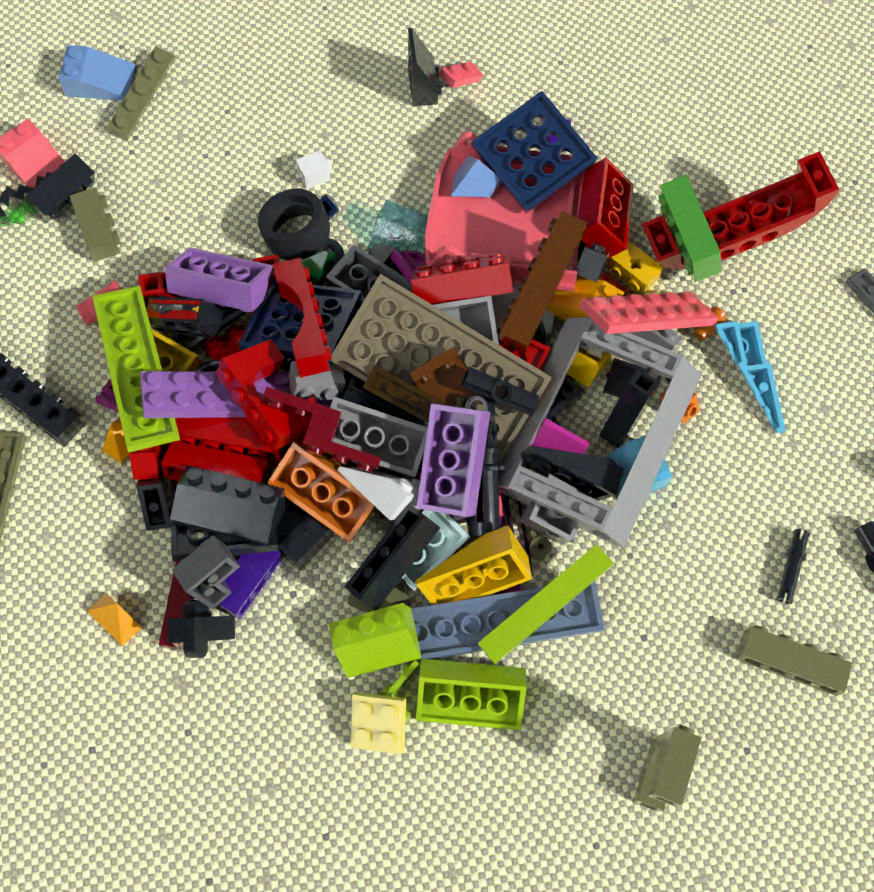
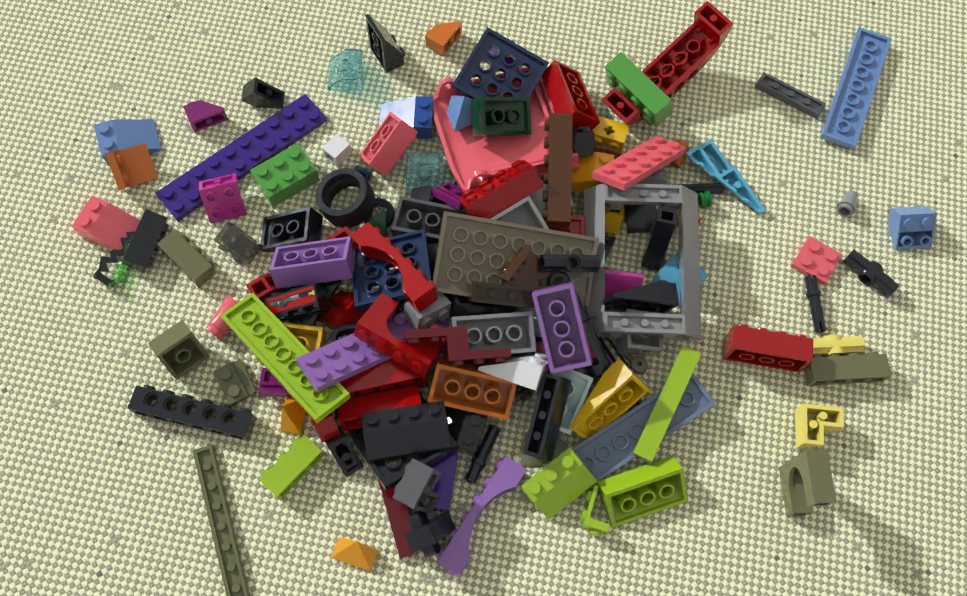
camera: 25 degrees left, 0 degrees up
olive plate [107,46,175,141] -> none
light yellow plate [351,692,406,755] -> none
coral plate [439,61,484,88] -> none
none -> orange bracket [106,143,158,190]
none -> olive brick [148,320,210,380]
none -> dark purple plate [155,94,327,222]
none -> magenta slope [183,100,228,133]
none -> dark pink bracket [199,173,247,223]
none -> olive plate [213,358,257,406]
none -> clear smoke brick [214,222,263,264]
none -> black slope [241,77,285,109]
none -> bright green brick [250,143,320,208]
none -> black slope [260,206,323,252]
none -> lime brick [260,435,324,500]
none -> clear light blue slope [327,49,365,91]
none -> coral slope [359,112,418,176]
none -> blue slope [379,96,434,139]
none -> orange slope [425,21,462,56]
none -> medium lavender arch [436,456,527,579]
none -> black pin [464,424,501,484]
none -> dark green slope [471,97,532,137]
none -> black axle [672,183,724,194]
none -> green bush [698,191,712,209]
none -> red brick [722,324,814,373]
none -> coral plate [791,236,842,285]
none -> light yellow brick [795,404,844,449]
none -> light yellow piece [812,334,866,357]

